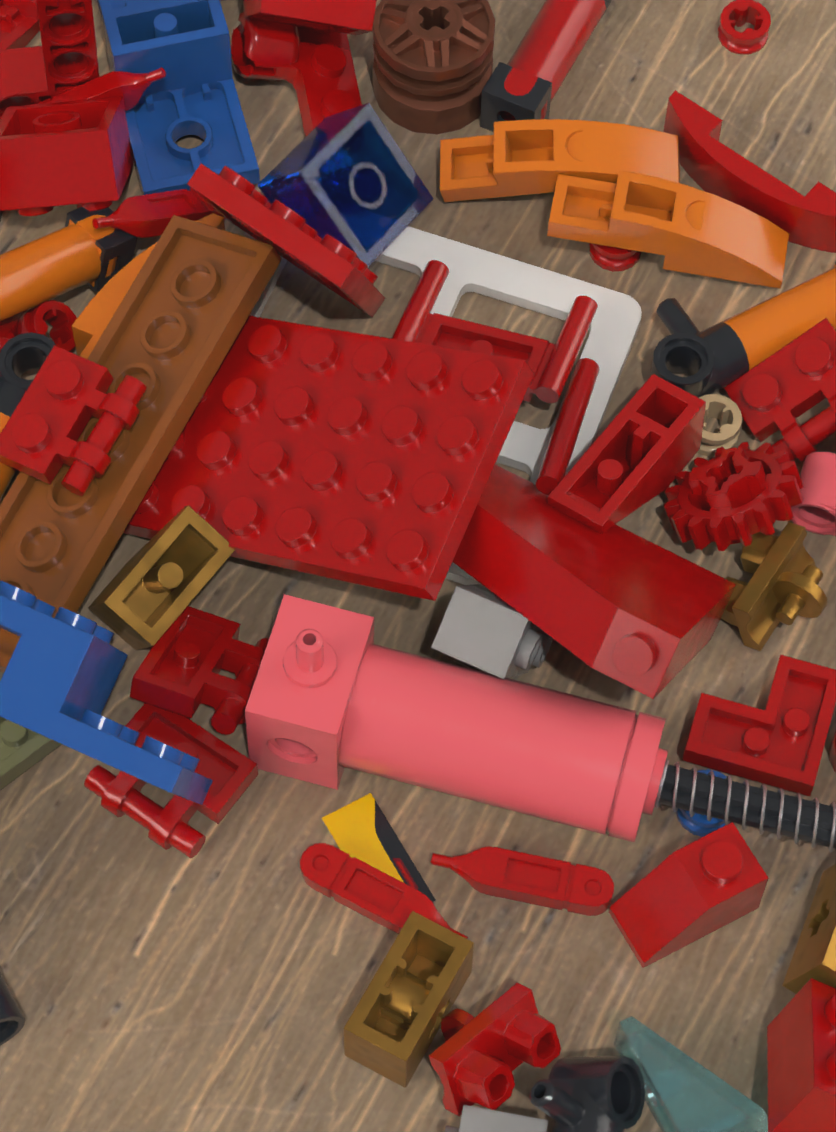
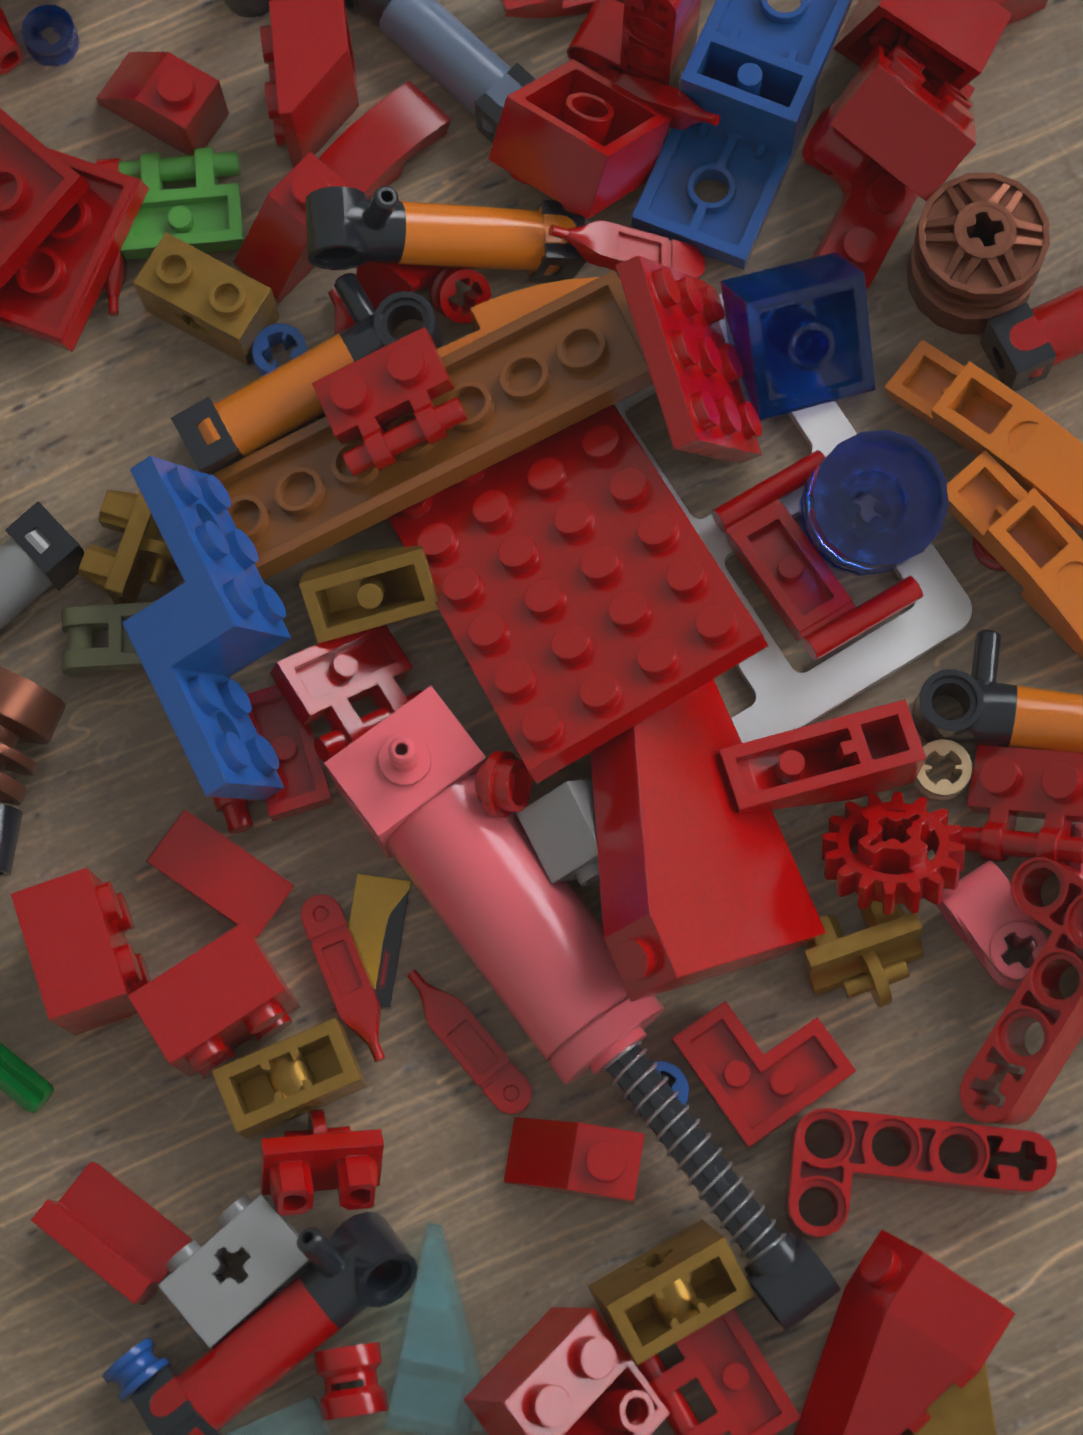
camera: 45 degrees right, 15 degrees up
red bar [536,358,599,495] -> none
none -> red brick [11,868,151,1035]
none -> red brick [128,922,300,1078]
none -> red slope [145,809,294,938]
none -> red plate [475,750,533,817]
none -> clear blue wheel [799,430,949,576]

